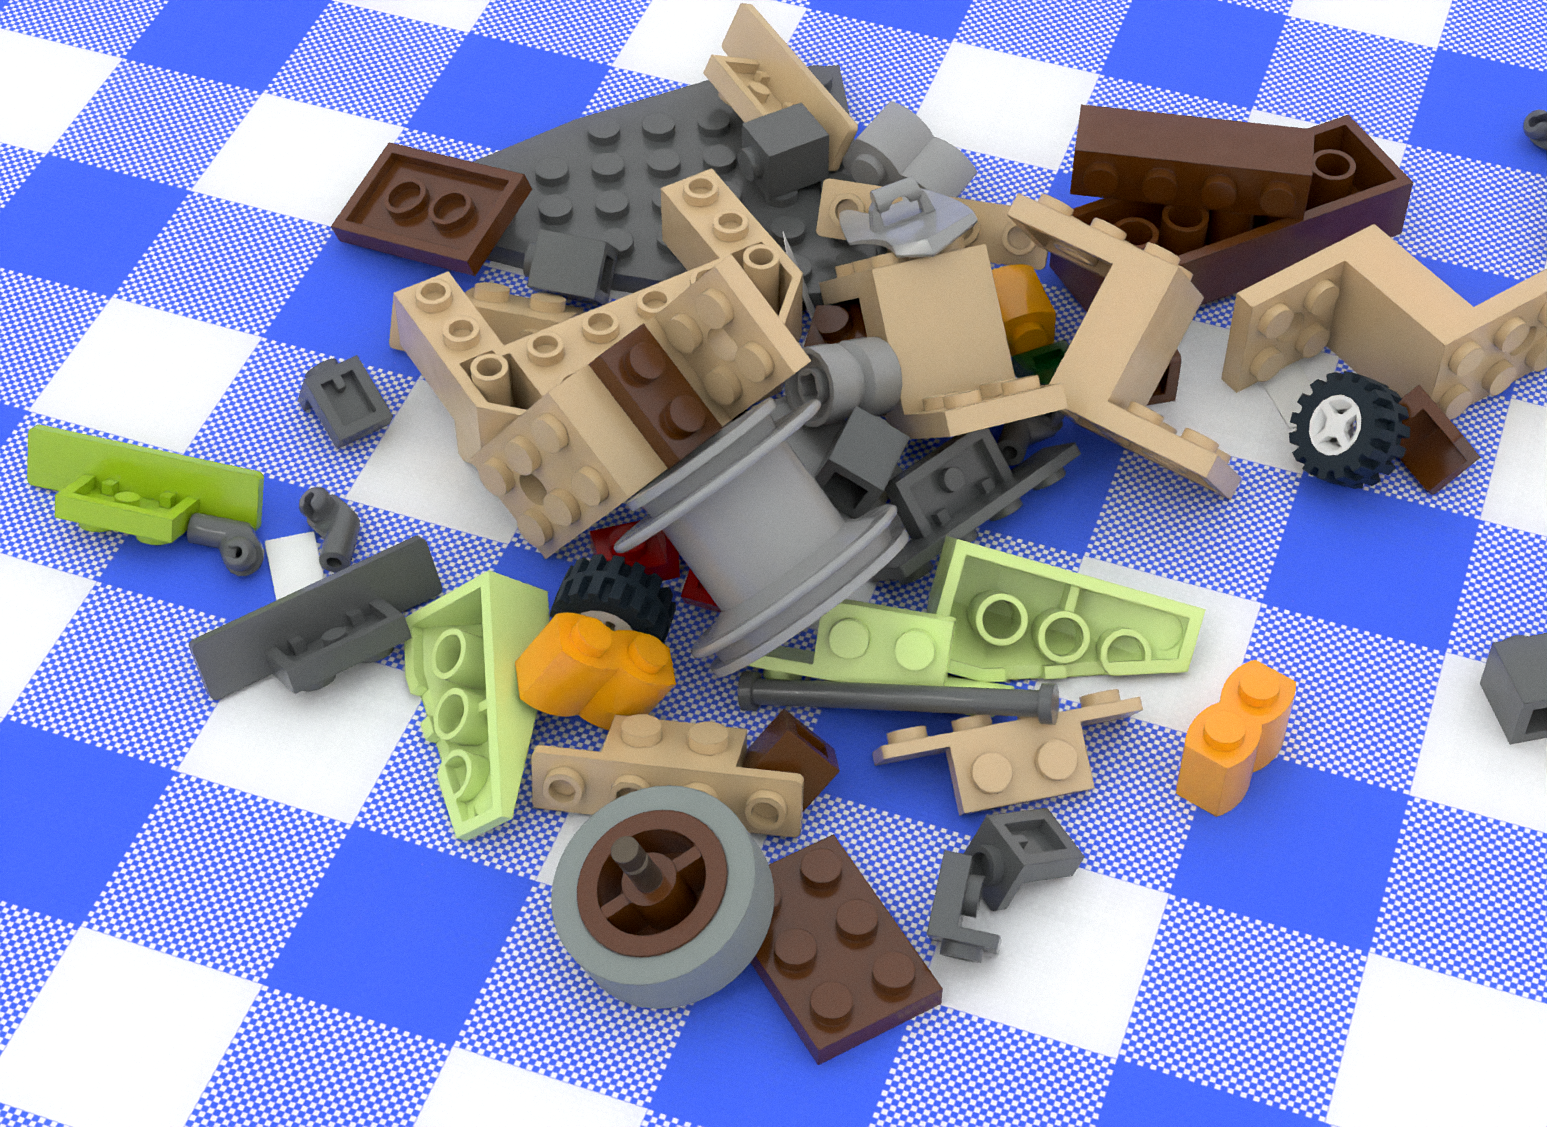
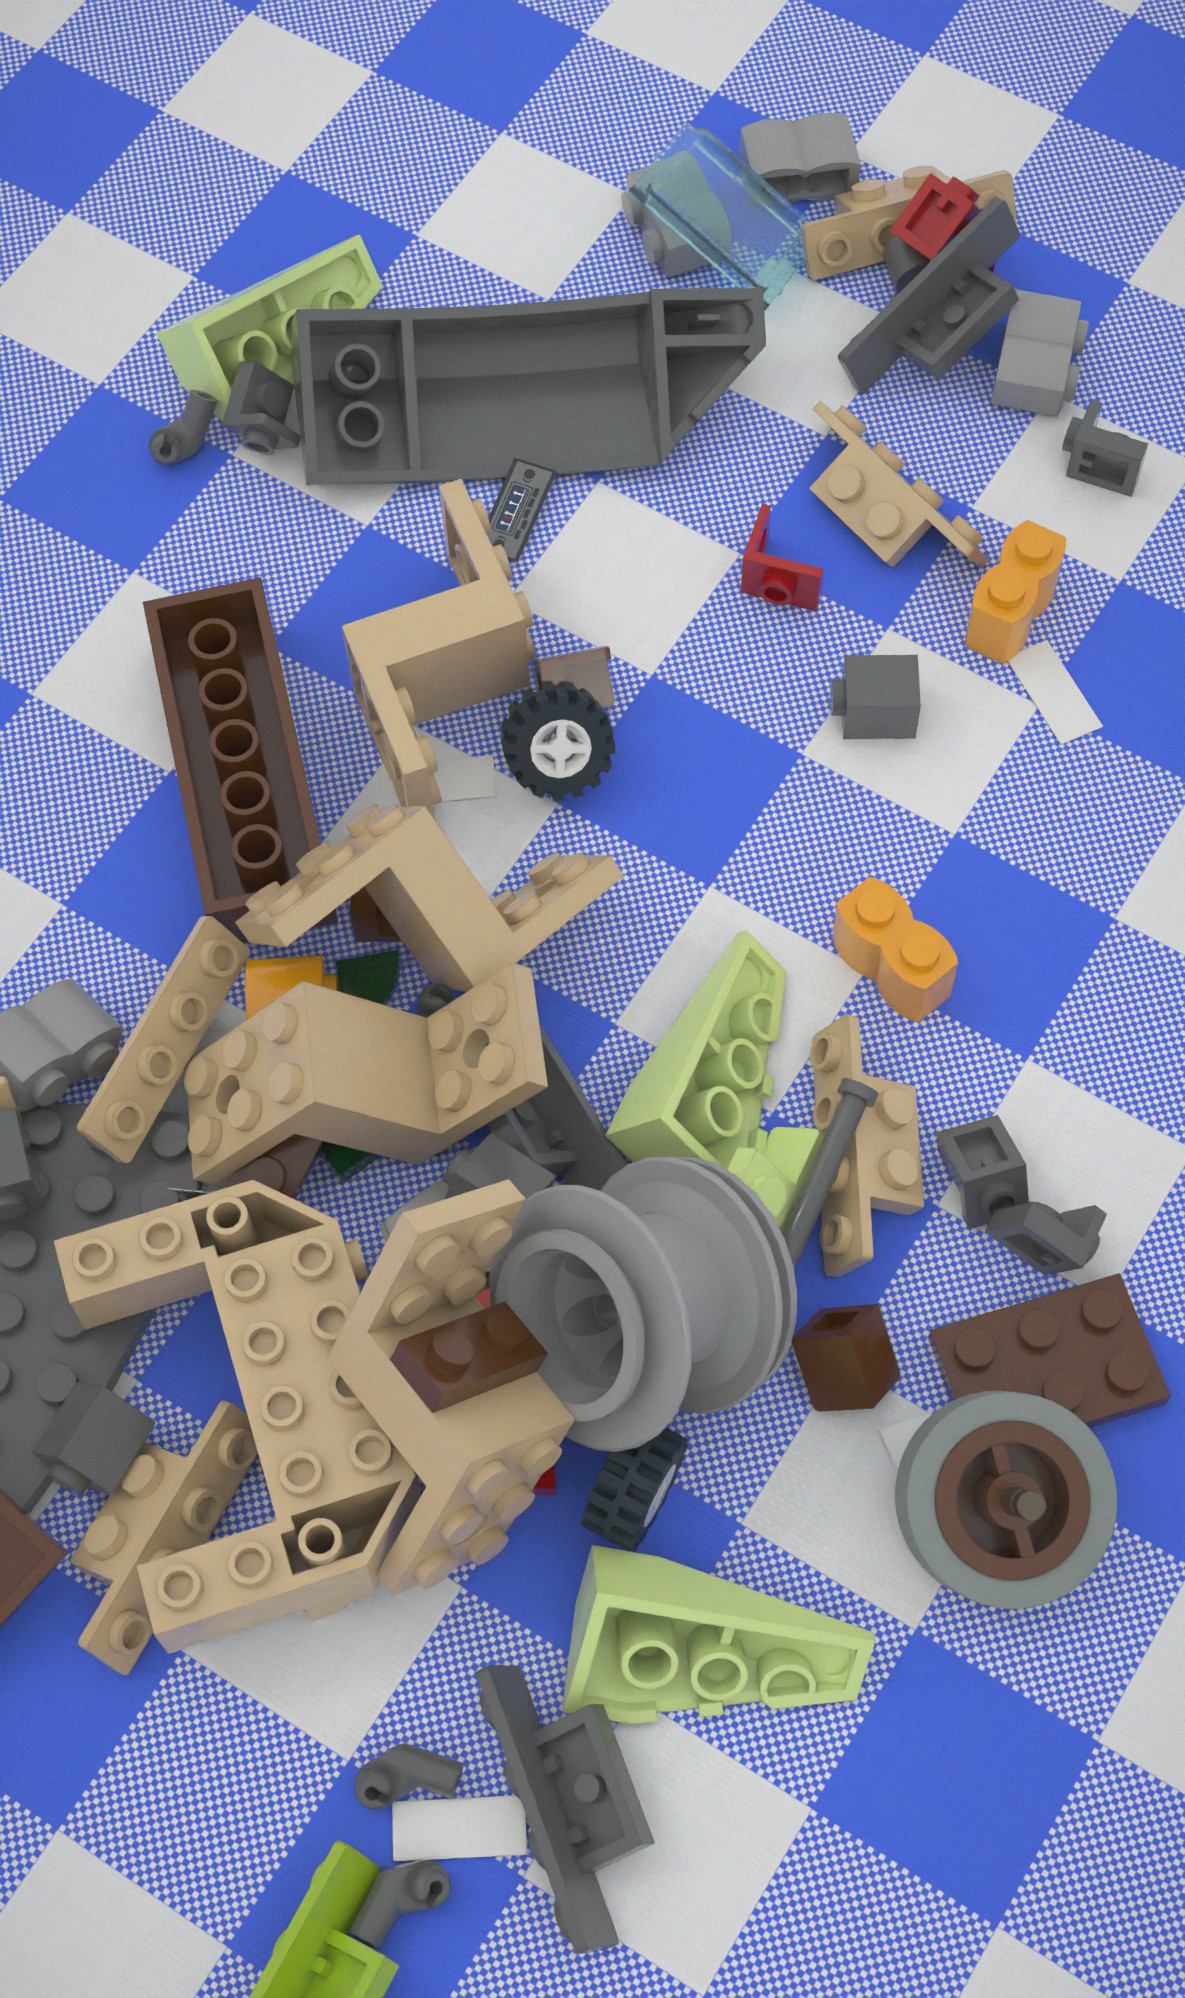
camera: 75 degrees left, 15 degrees up
dark grey bracket [298,355,393,449] -> none
light orange brick [515,613,676,730] -> none
tan bracket [531,714,804,838] -> none
light grey wheel [784,337,902,427] -> none
light grey shield [839,176,978,258] -> none
reddish brown brick [1070,104,1315,220] -> none

